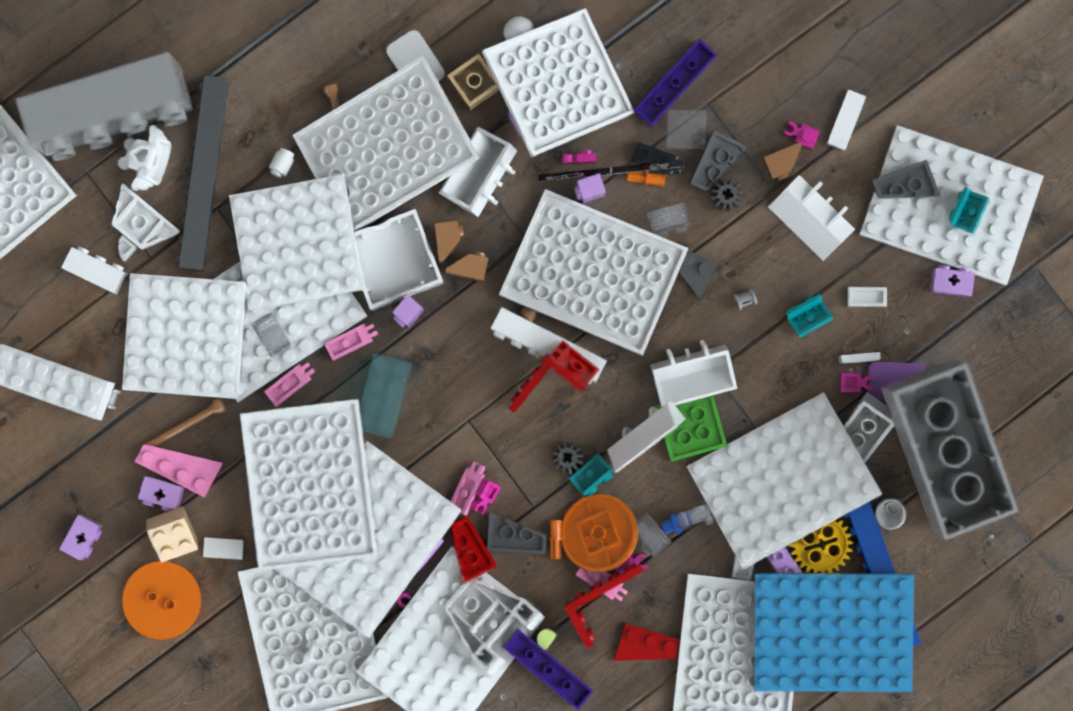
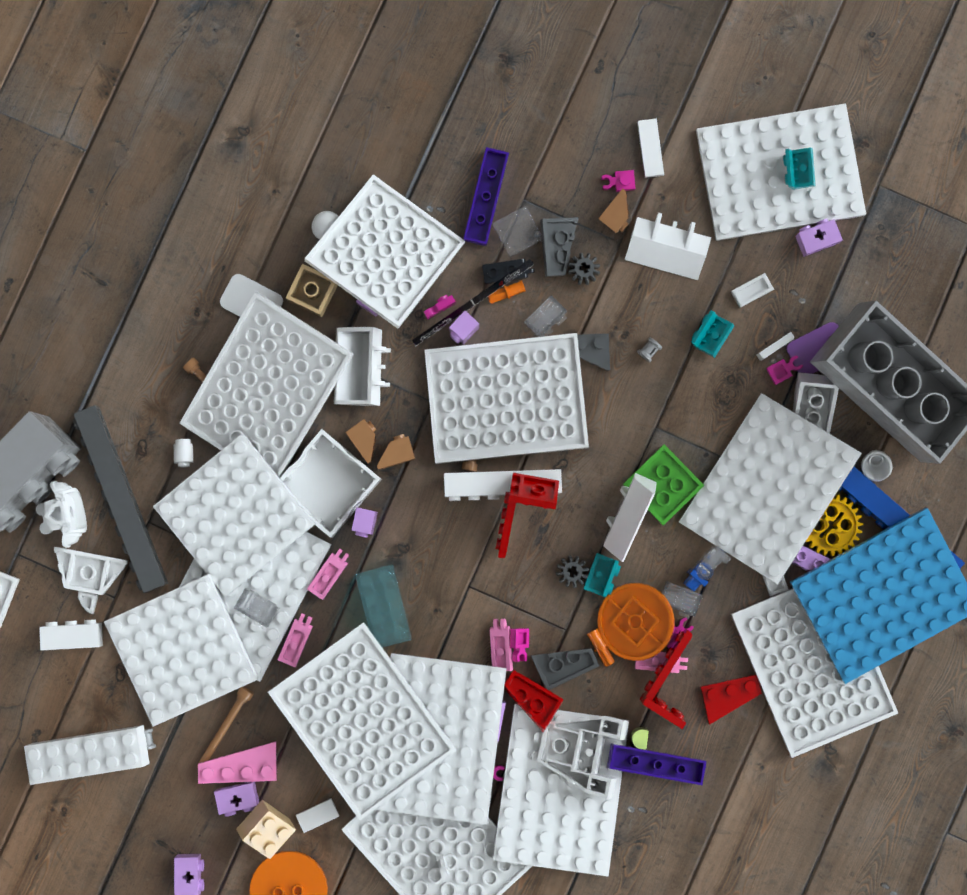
camera: 30 degrees left, 0 degrees up
white piece [650,340,737,407] -> none
dark grey wing [871,159,941,199] -> none

